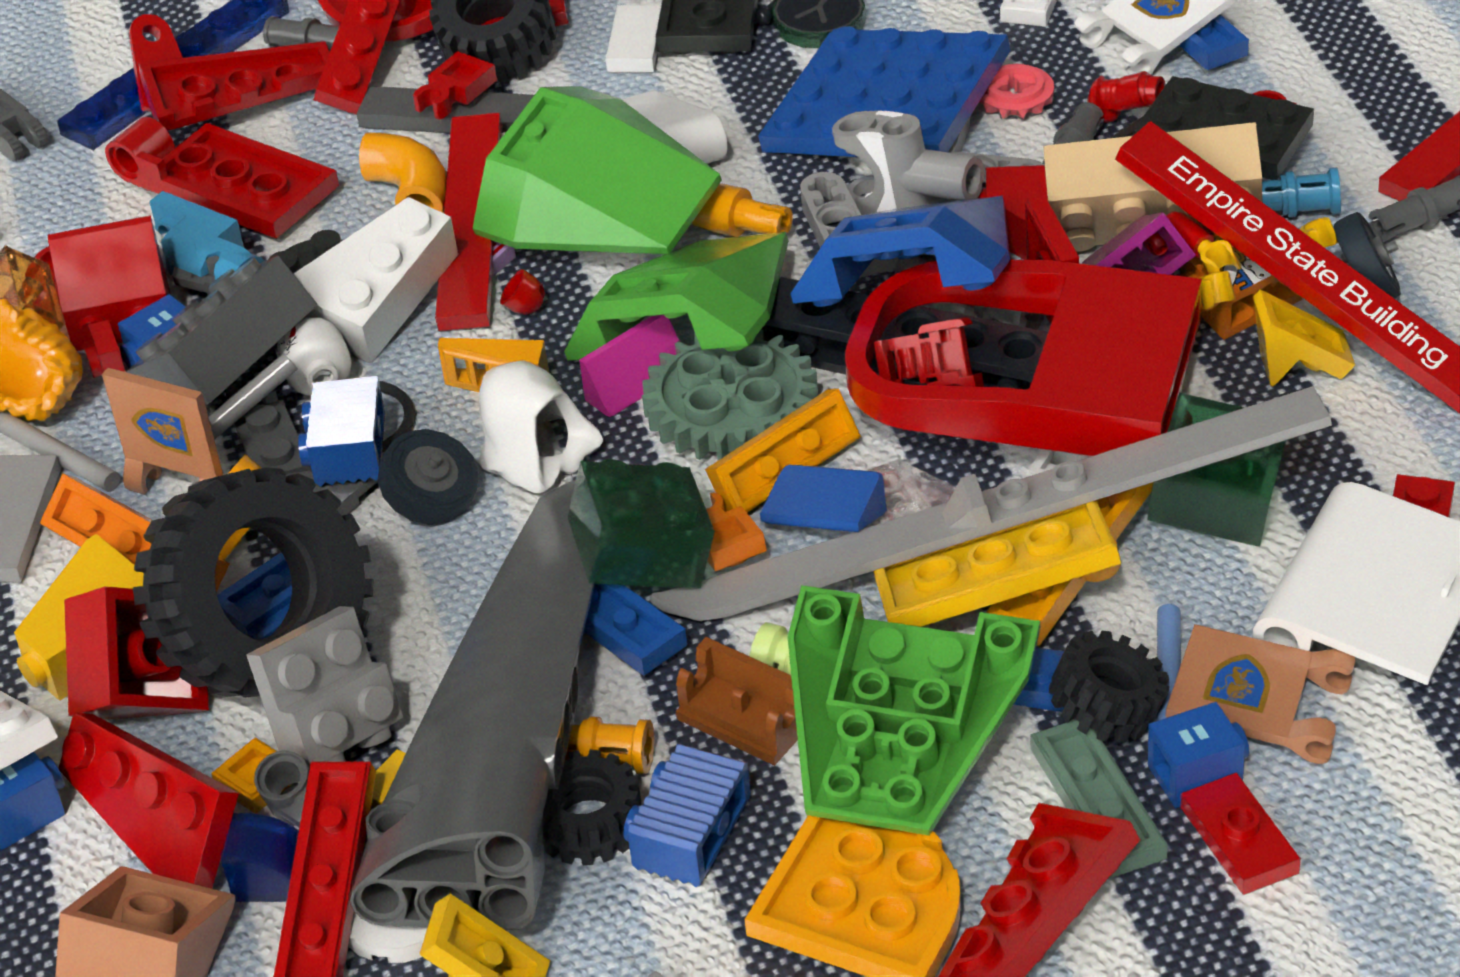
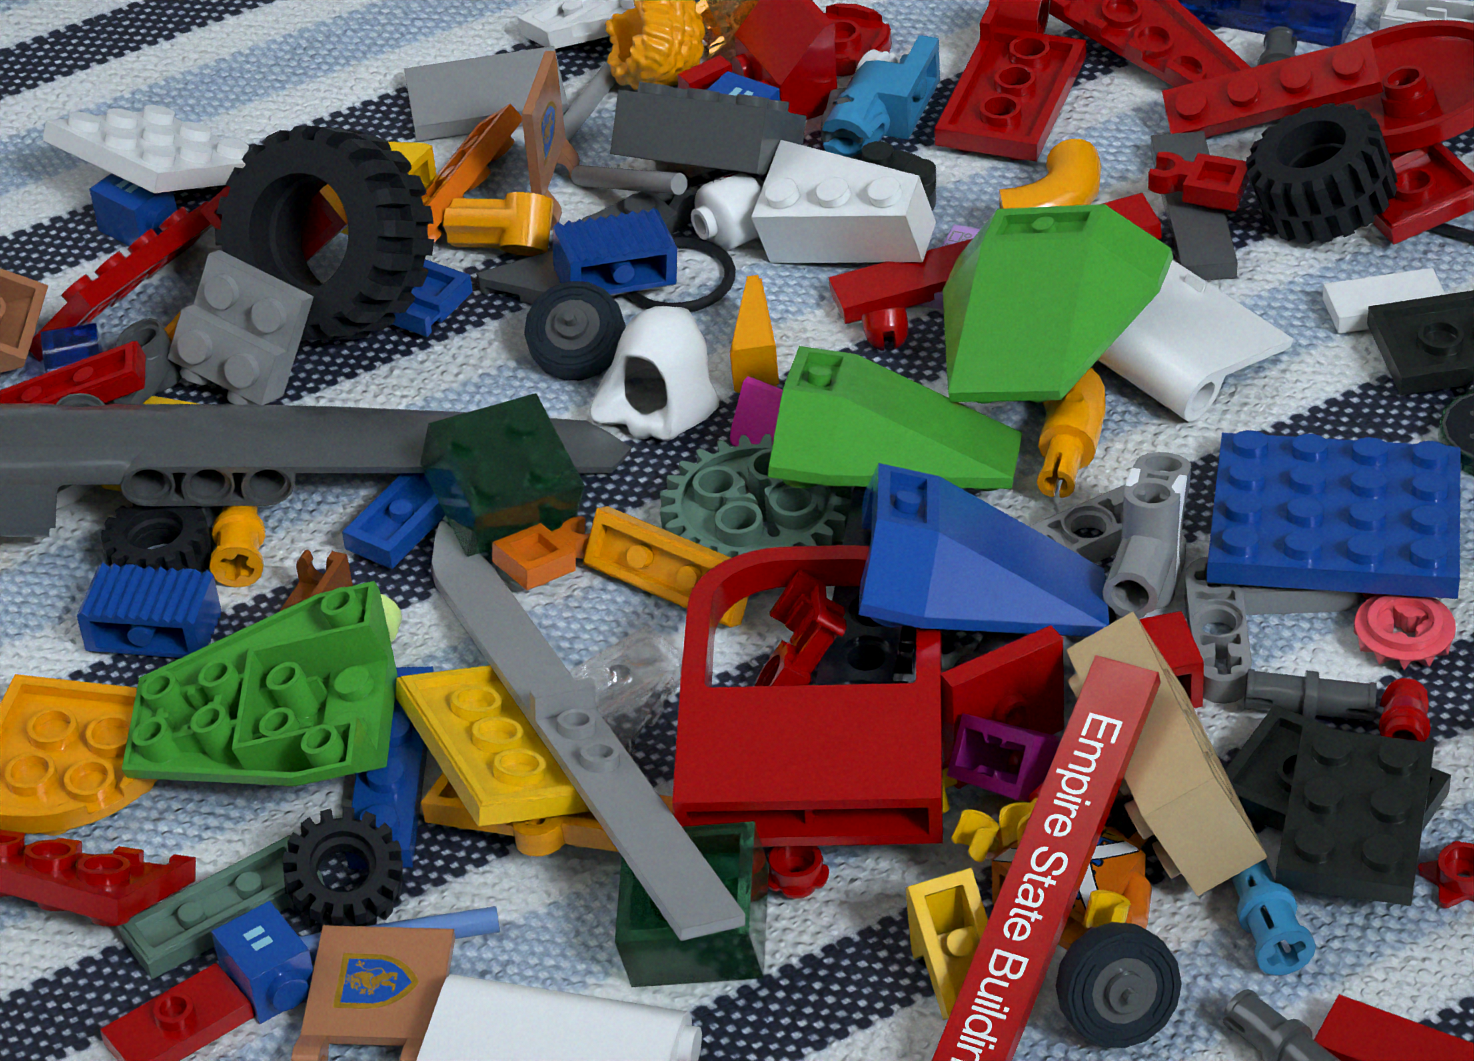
camera: 75 degrees right, 0 degrees up
blue slope [760,464,887,532] -> none

